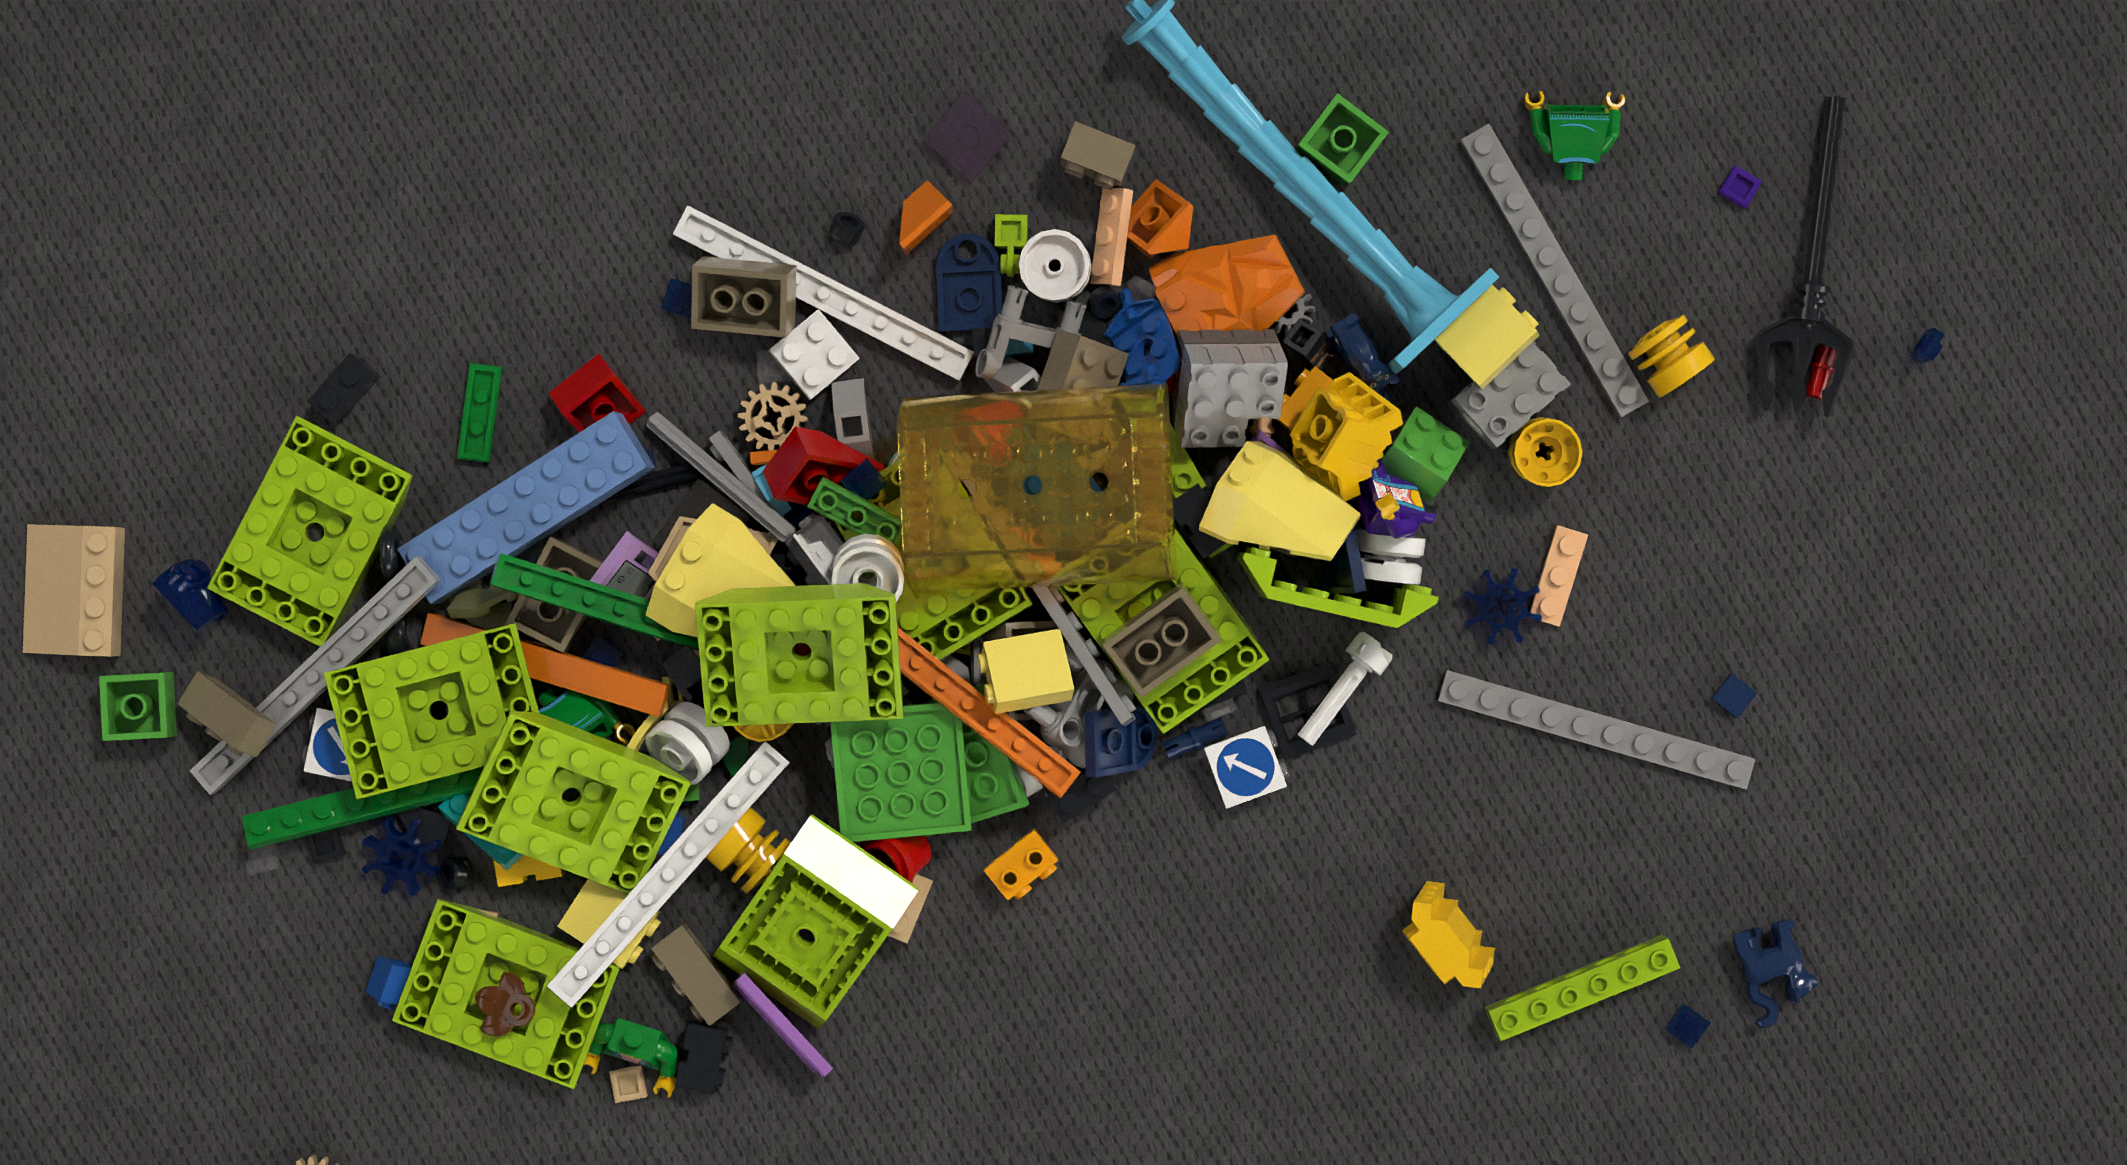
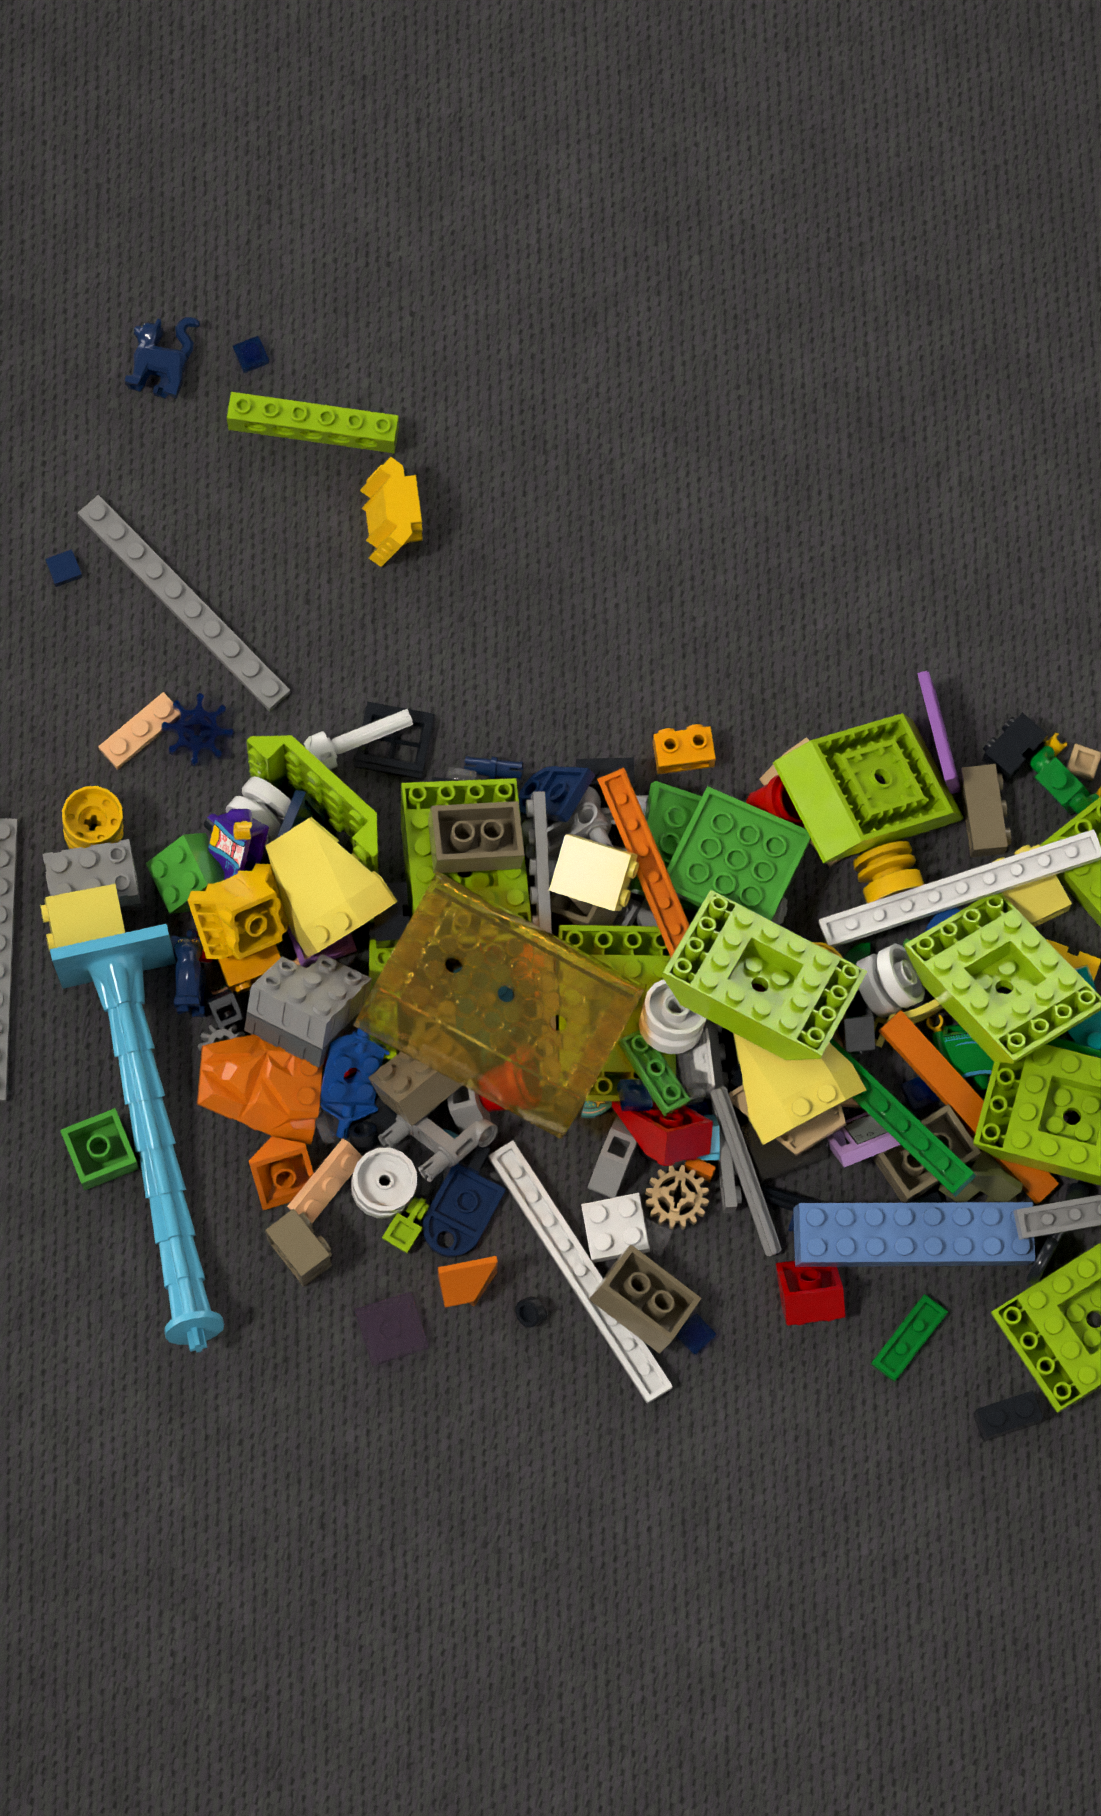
camera: 155 degrees left, 15 degrees down
piece [1203,725,1290,809] -> none

